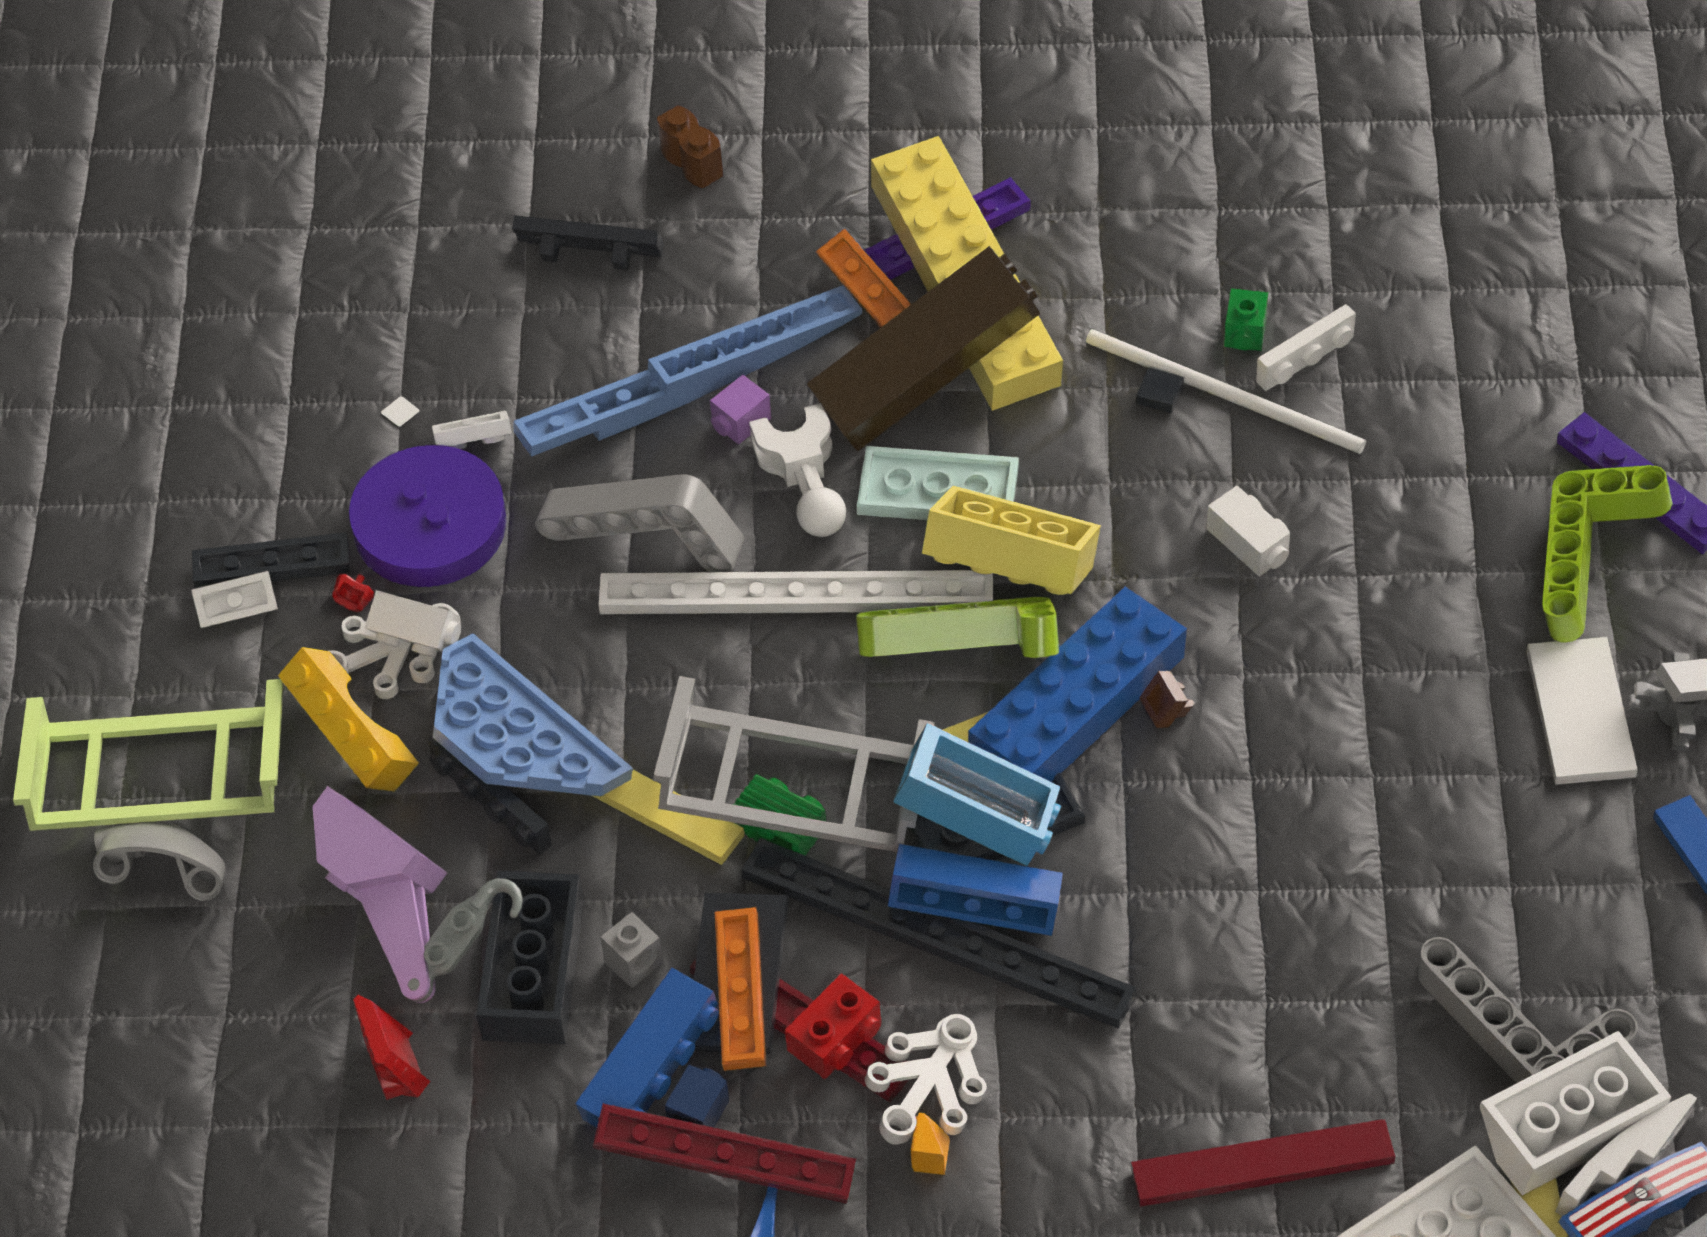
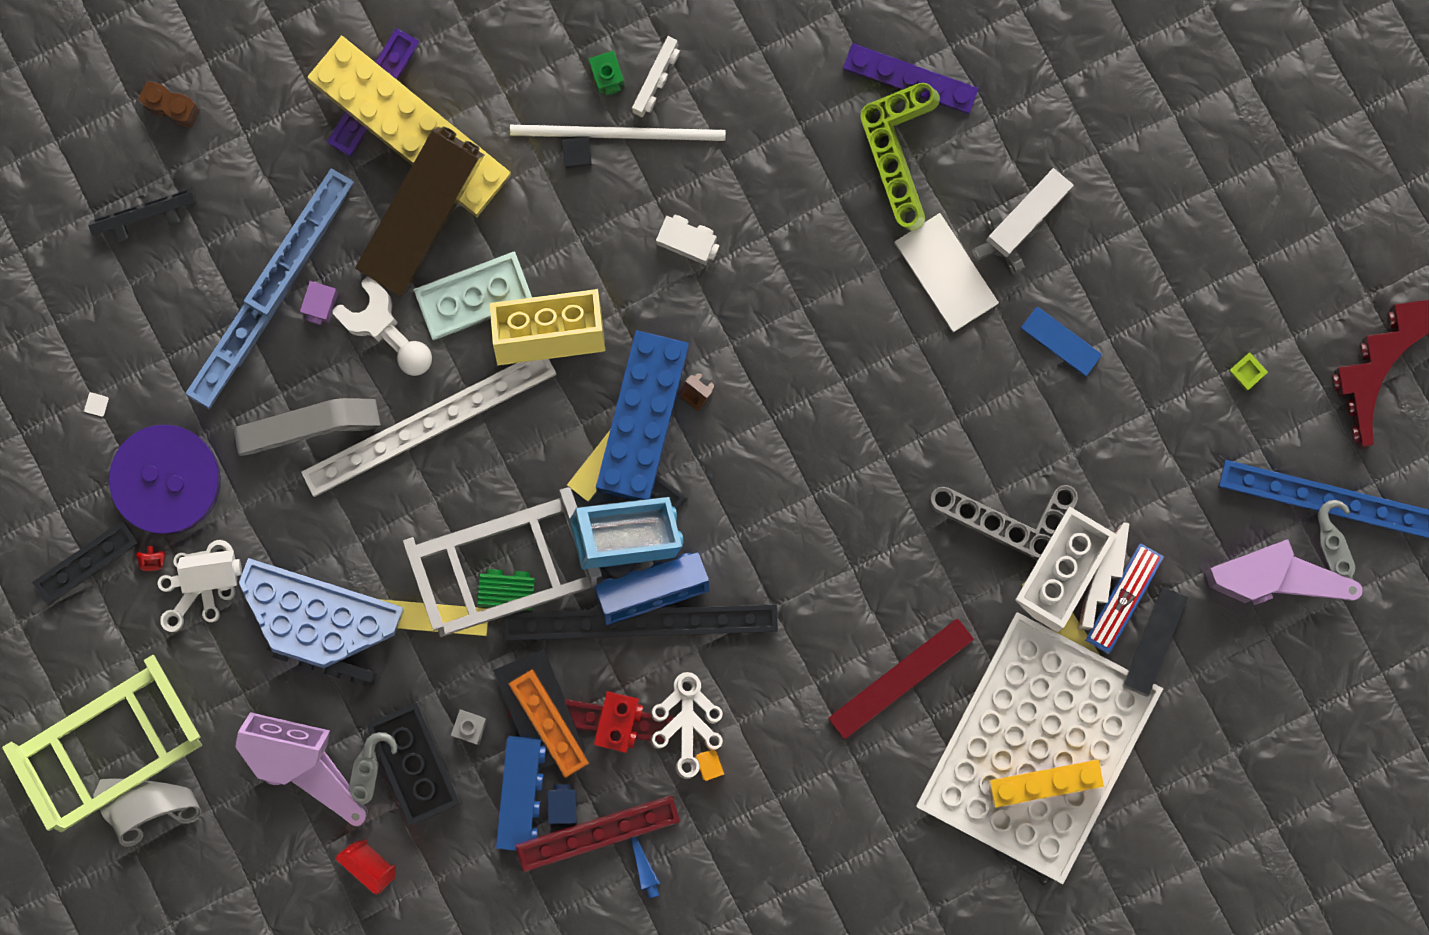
camera: 25 degrees left, 30 degrees up
white plate [191,571,278,629] -> none
yellow arch [278,647,419,792] -> none
white plate [432,411,512,449] -> none
orange tile [816,229,911,328] -> none
lime beam [856,597,1059,658] -> none

